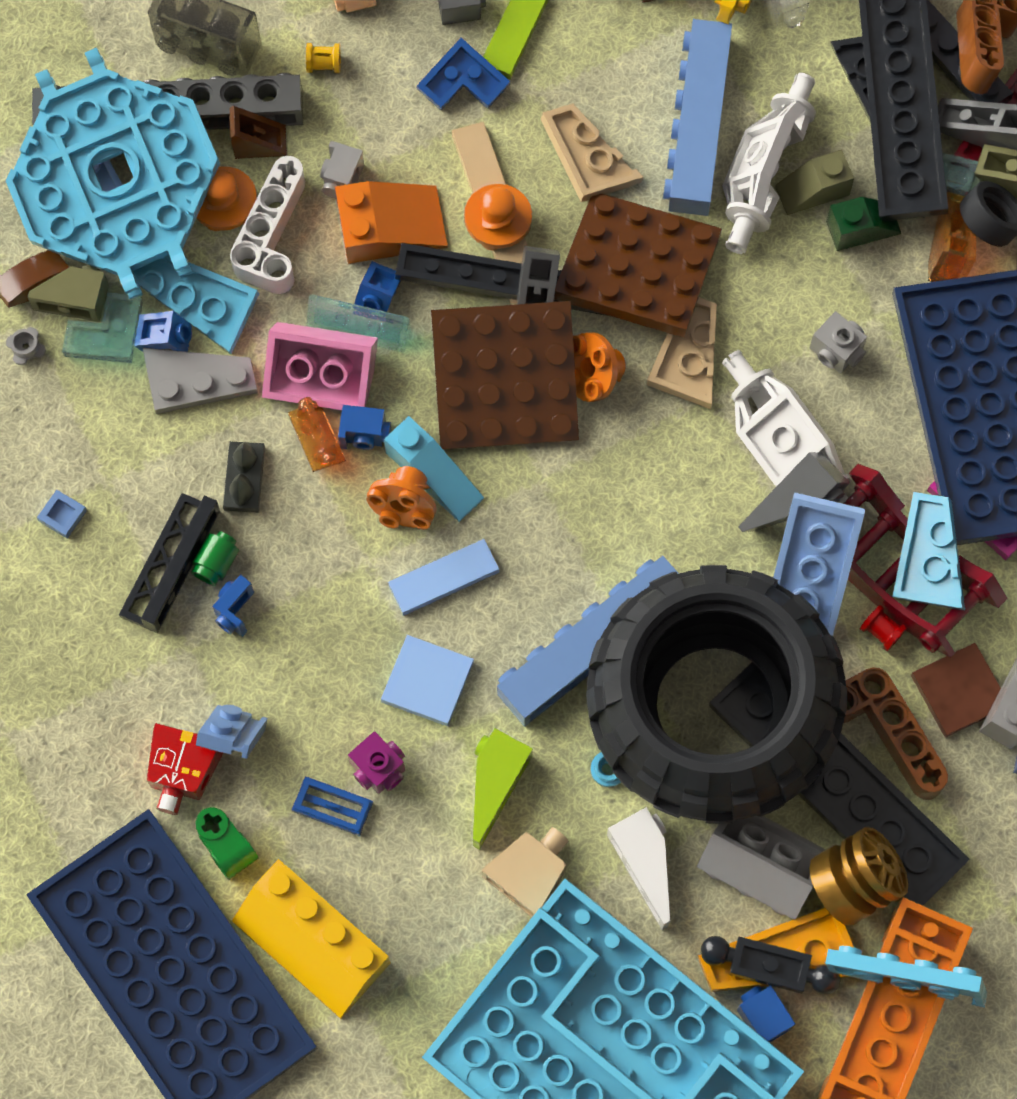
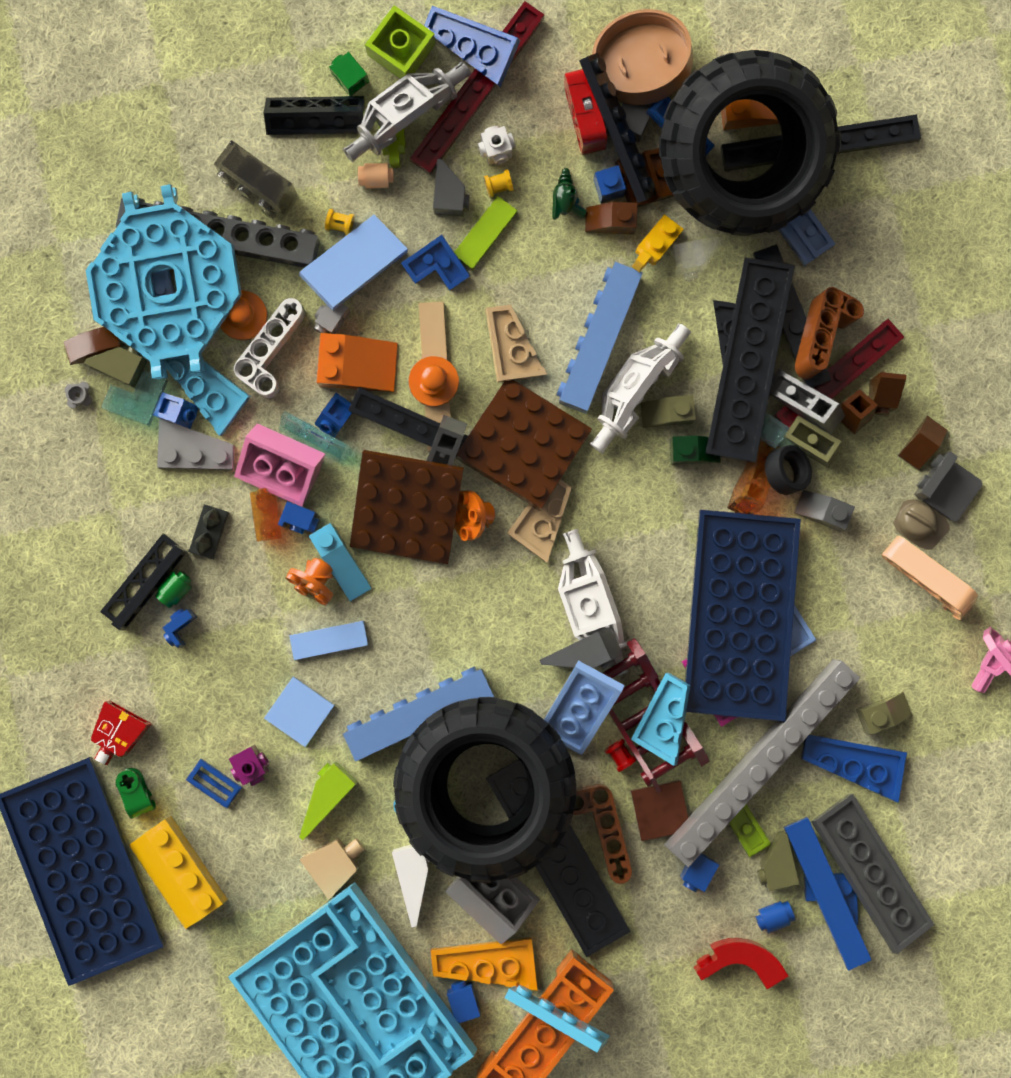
camera: 15 degrees right, 15 degrees up
medium blue tile [37,490,87,539] -> none
medium blue plate [196,705,268,759] -> none
reddish brown slope [230,105,287,159] -> none
black plate [701,936,841,995] -> none
pearl gold wheel [809,827,908,925] -> none
light grey brick [810,311,867,373] -> none
none -> light blue tile [299,215,407,311]

